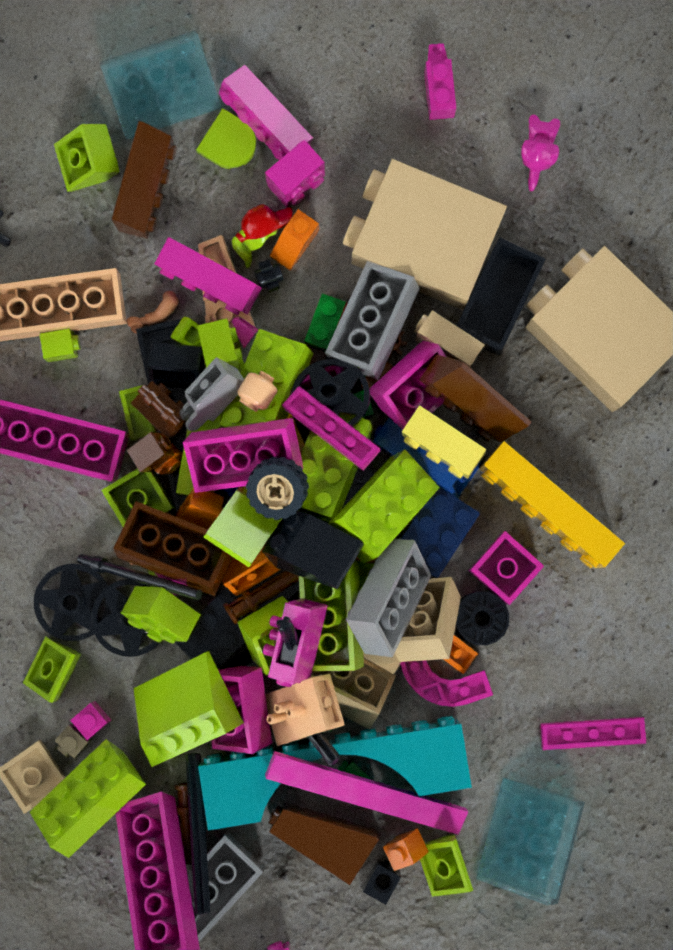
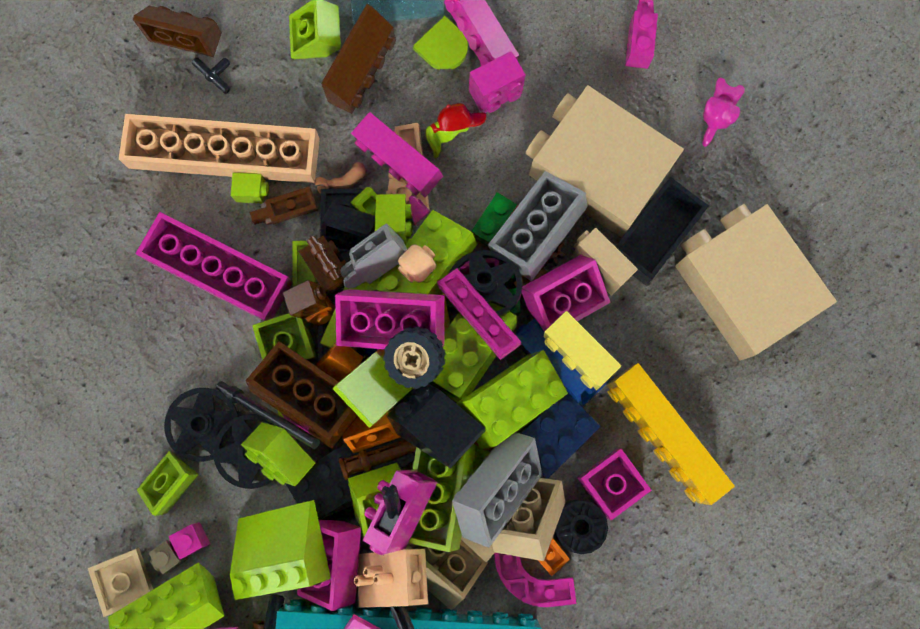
camera: 10 degrees right, 5 degrees down
black gear [254,259,284,293] -> none
orange slope [270,209,319,271] -> none
reddish brown slope [419,355,532,442] -> none
none -> reddish brown hinge [249,187,318,225]

